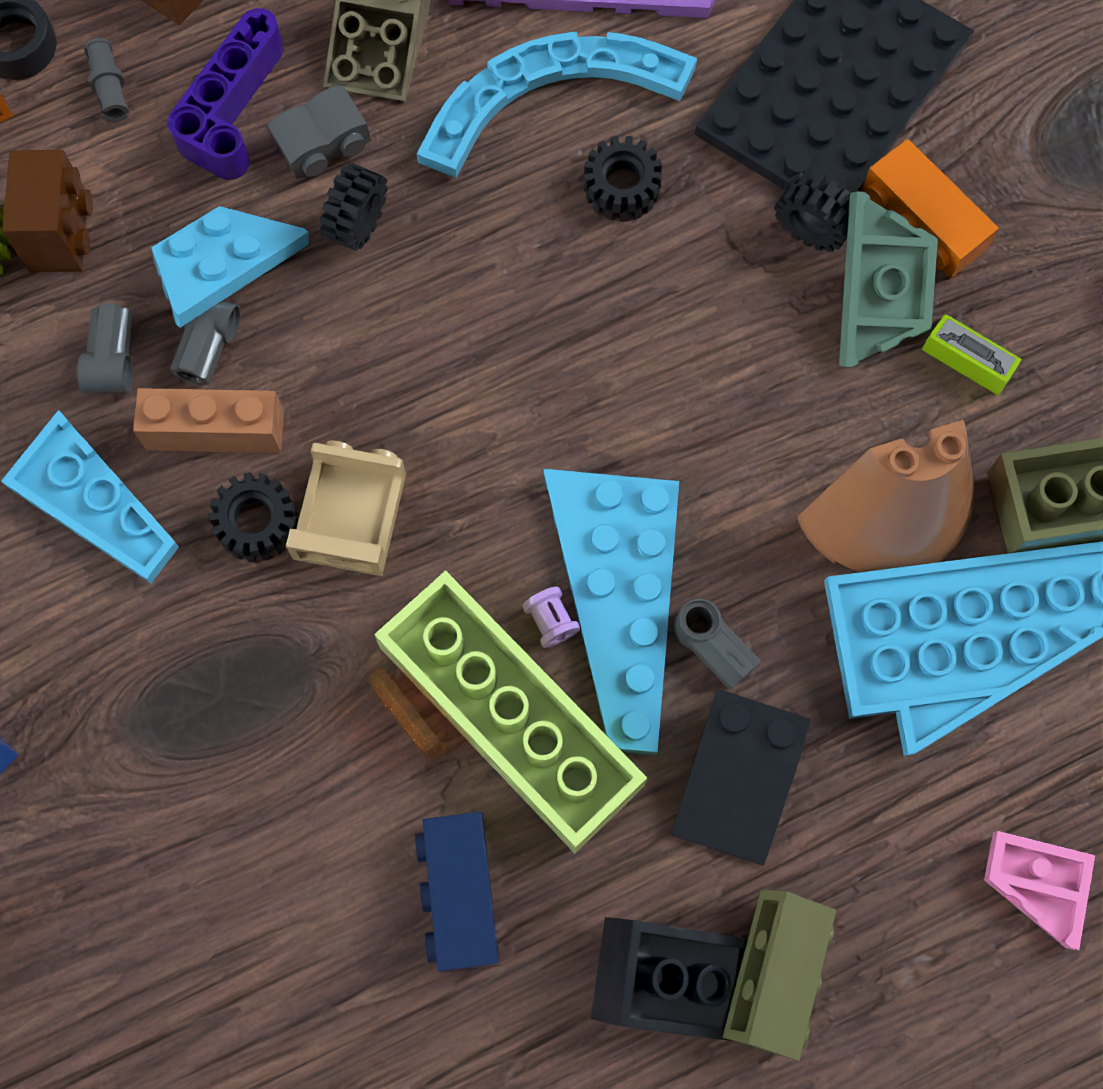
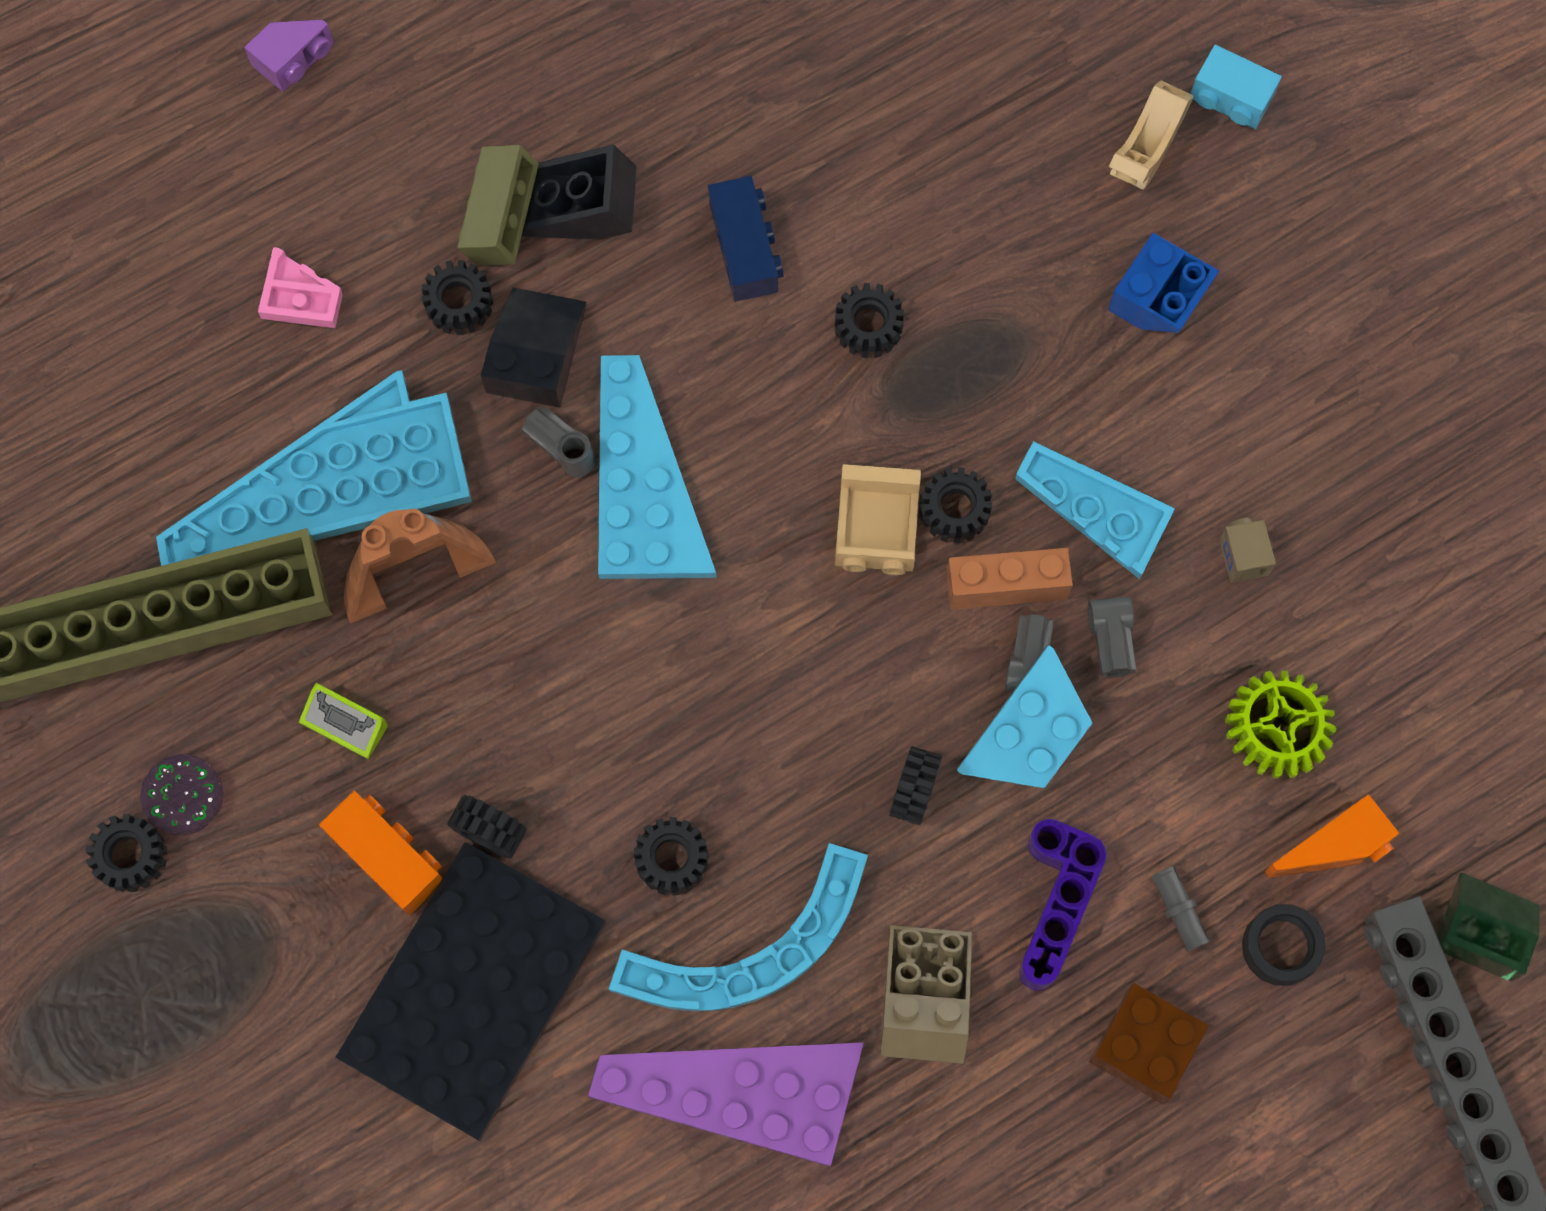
camera: 175 degrees right, 0 degrees up
reddish brown brick [2,150,93,272] -> none
dark grey brick [267,85,371,179] -> none
clear orange tile [368,667,443,760] -> none
yellowish green brick [374,570,647,854] -> none
lavender bush [522,587,580,648] -> none
sand green wing [839,191,938,367] -> none
none -> black tyre [421,260,493,335]
none -> black tyre [835,283,904,358]

